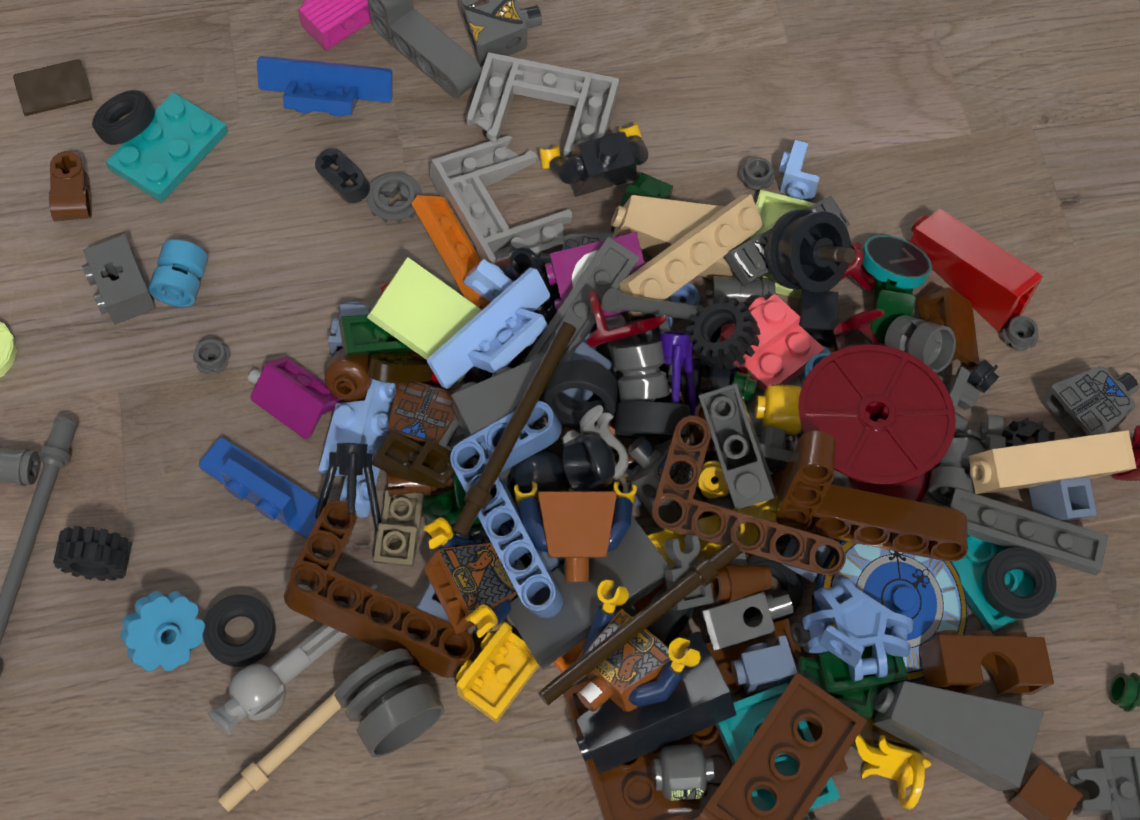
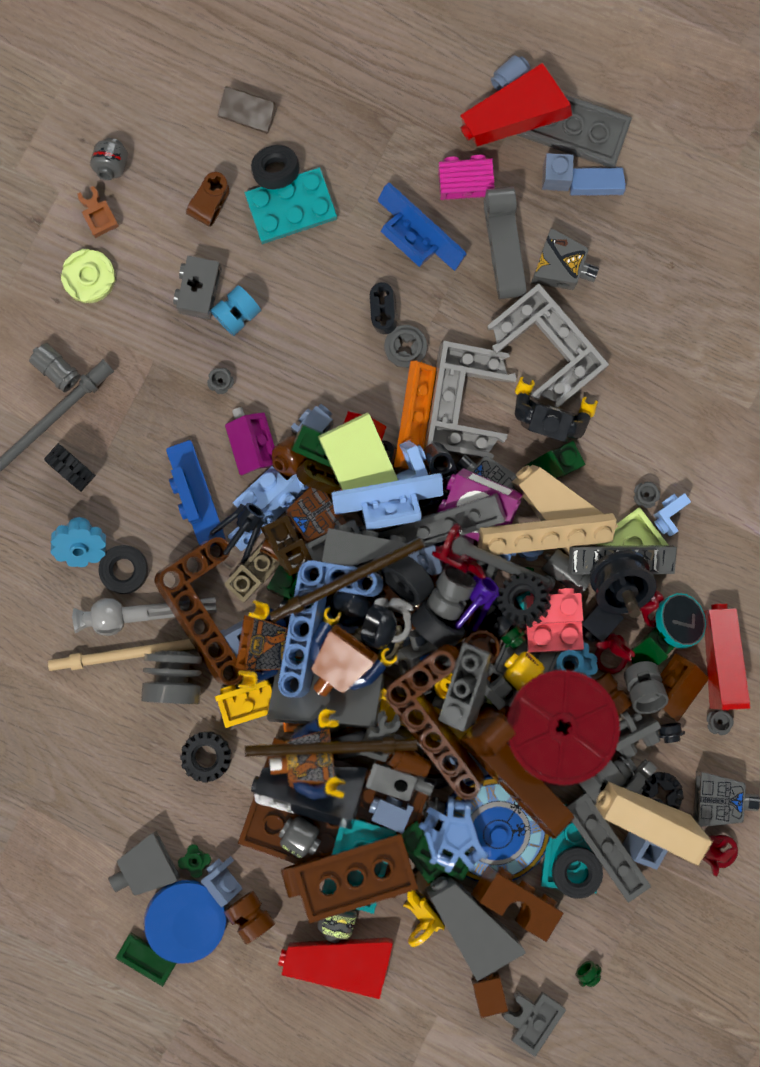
camera: 35 degrees right, 20 degrees up
none -> black tyre [180,732,232,783]

